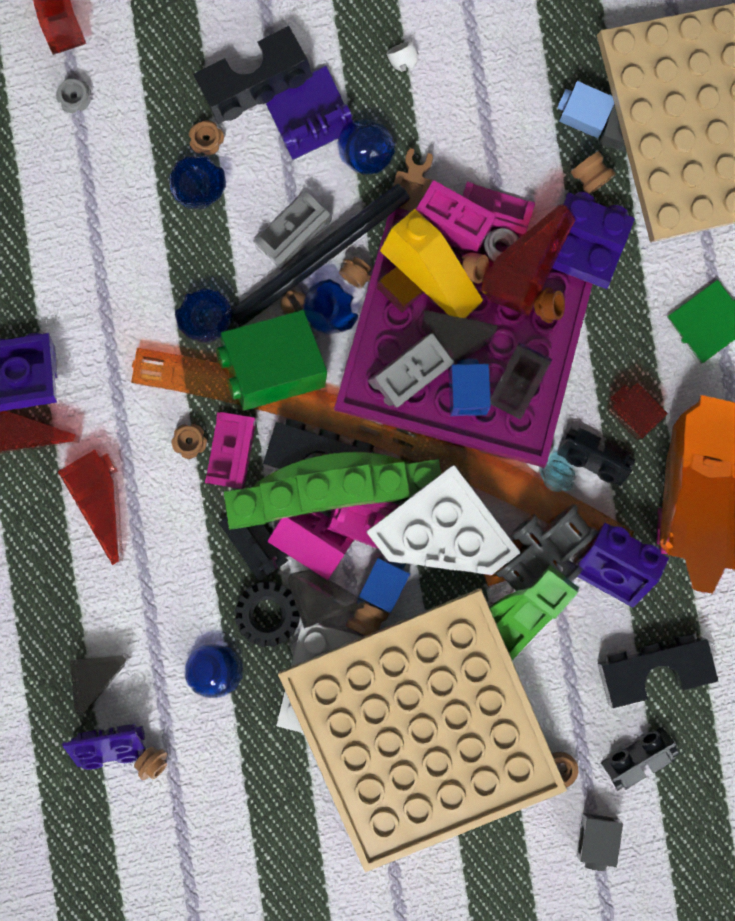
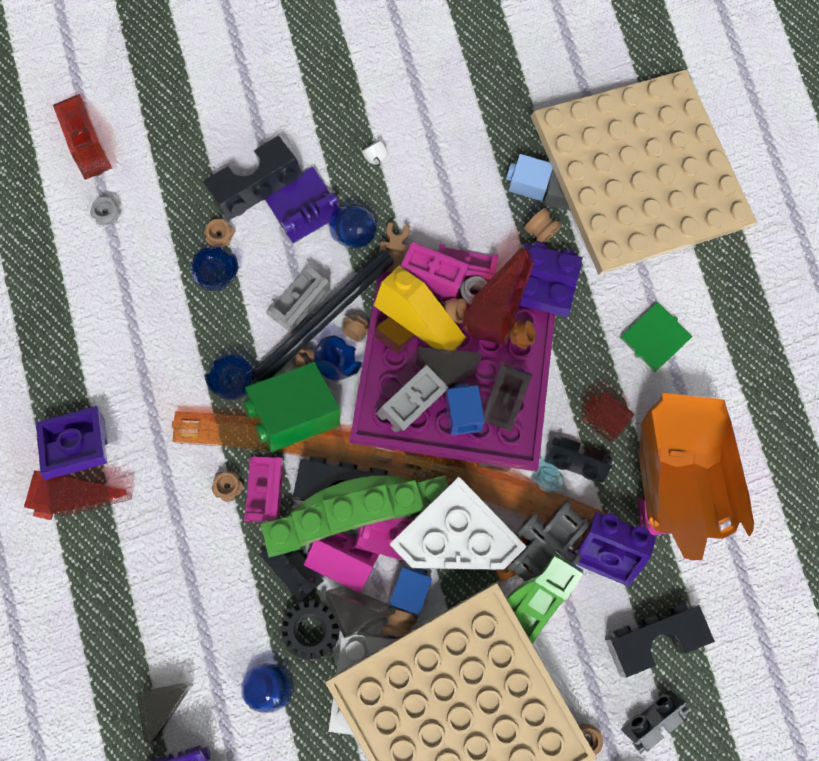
camera: 10 degrees left, 10 degrees down
clear red slope [57,449,123,565] -> none

